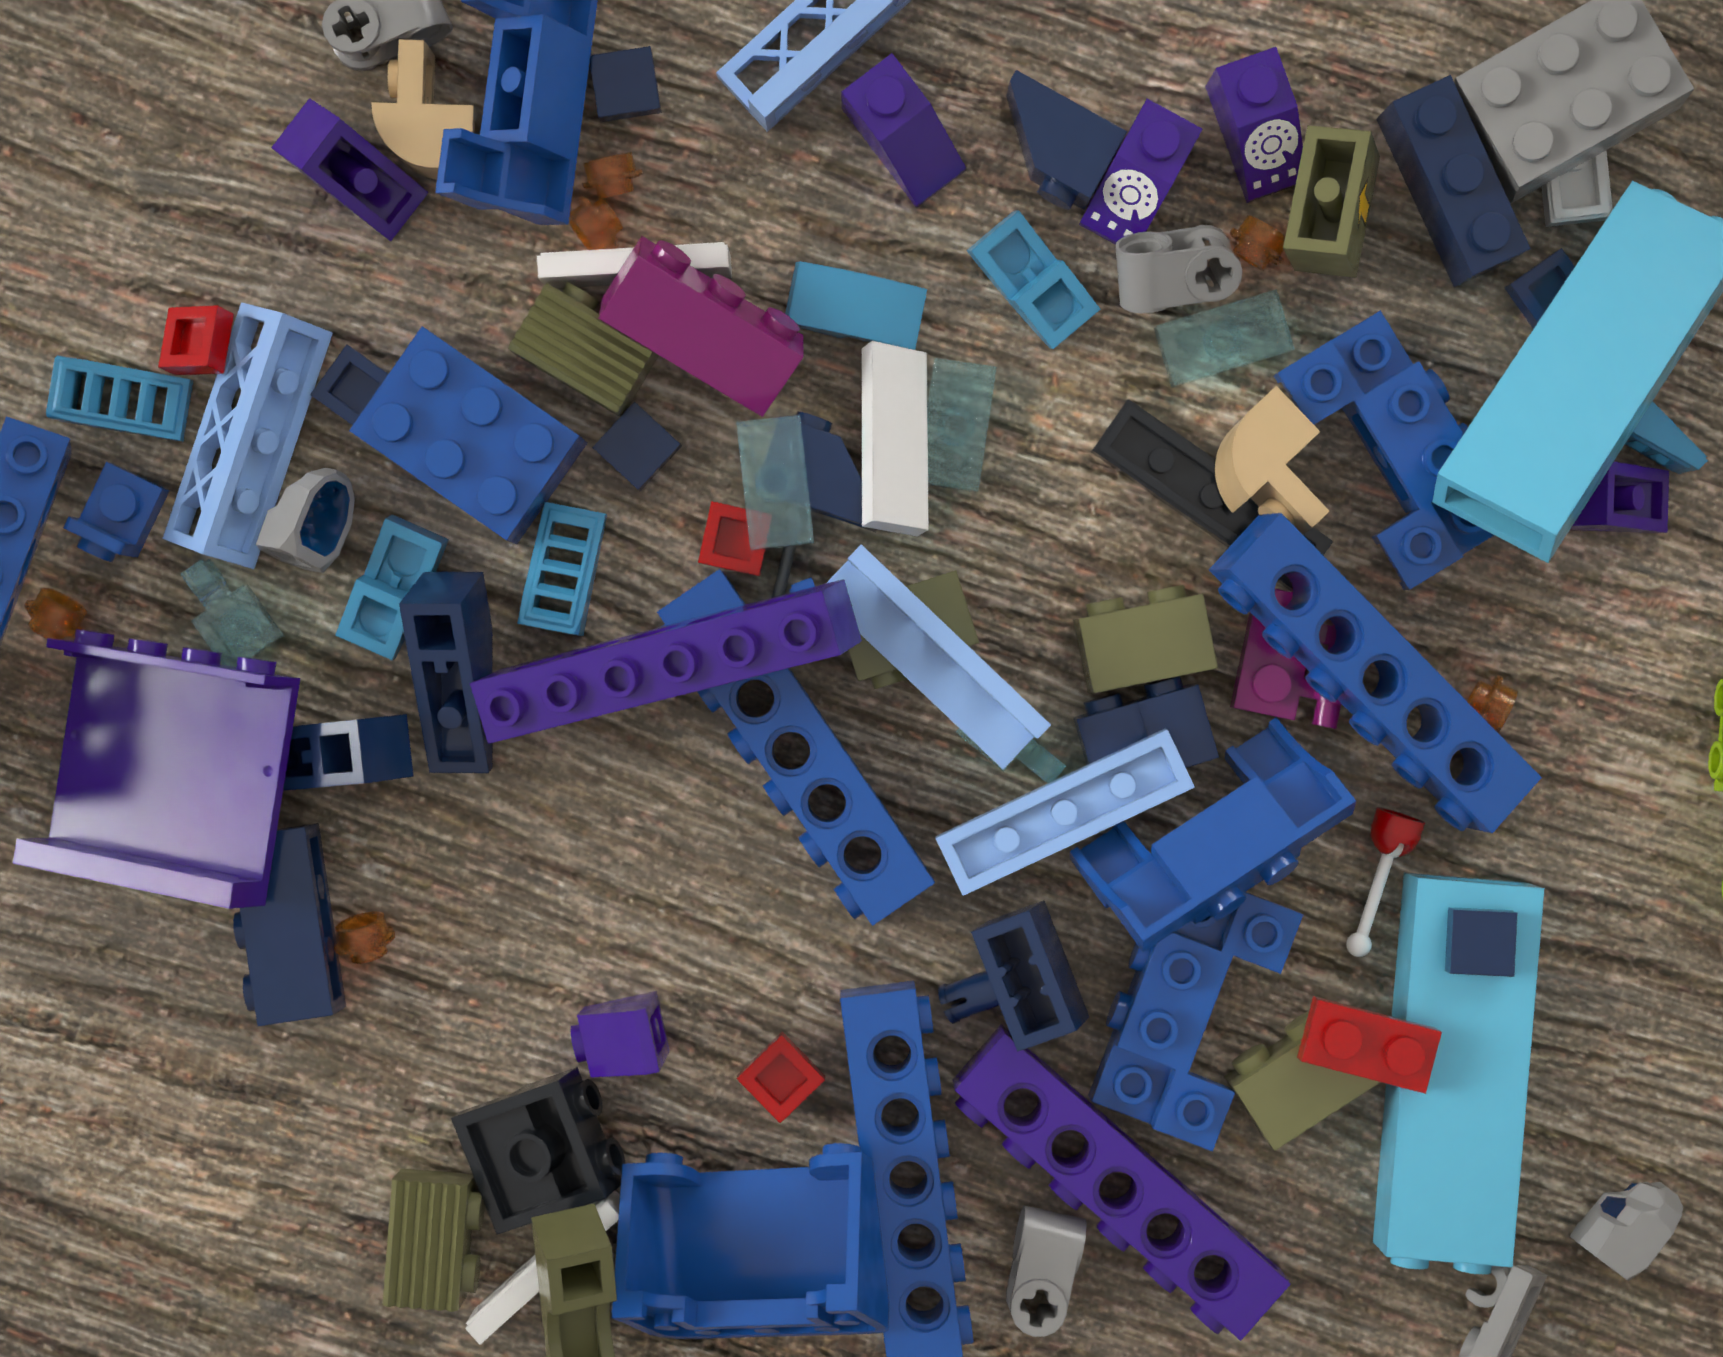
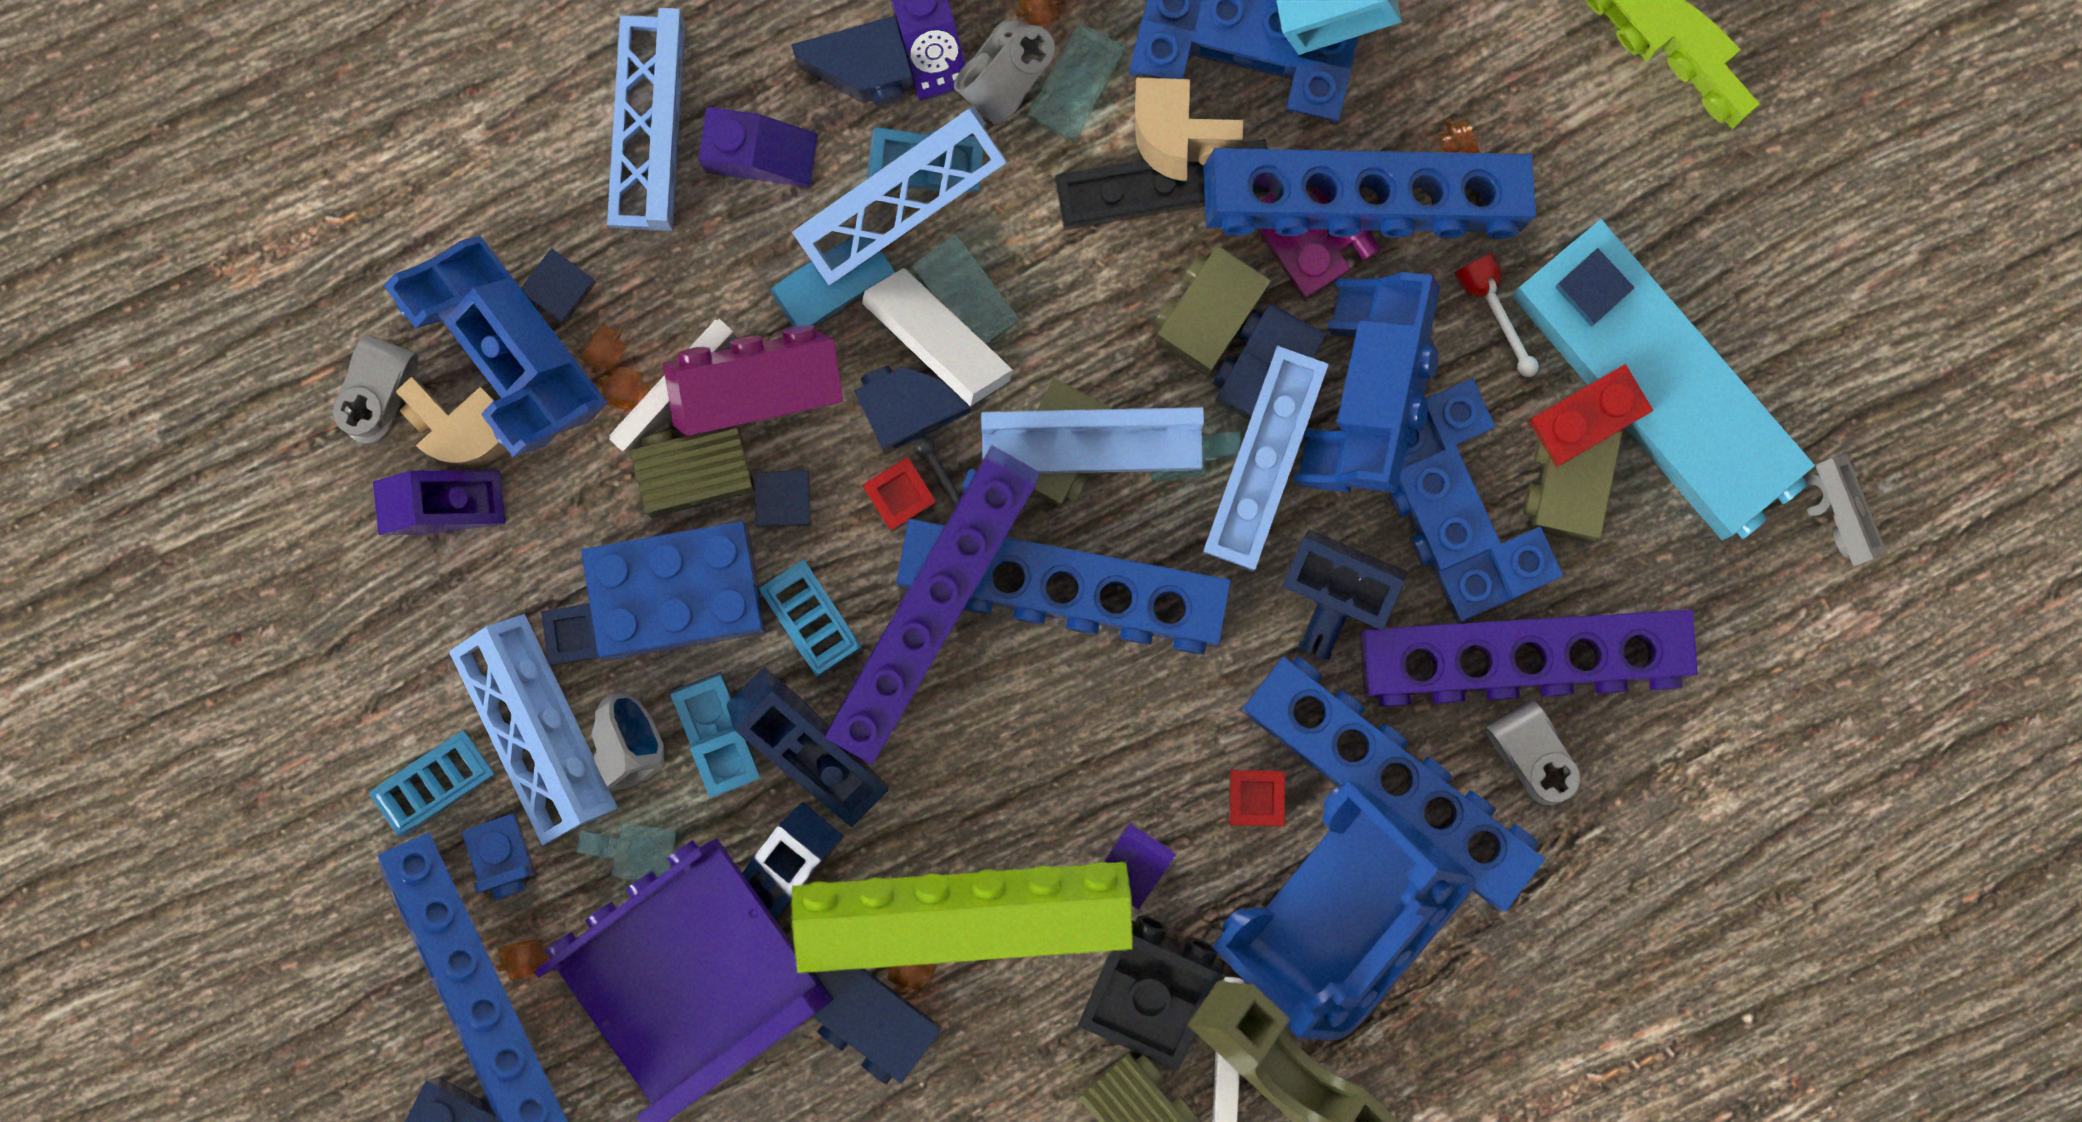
camera: 40 degrees left, 5 degrees down
red plate [158,305,234,375] -> none
clear light blue plate [736,415,815,551] -> none
light grey rock [1570,1182,1683,1281] -> none
none -> light blue fence [792,107,1008,285]
none -> lime brick [792,862,1132,973]

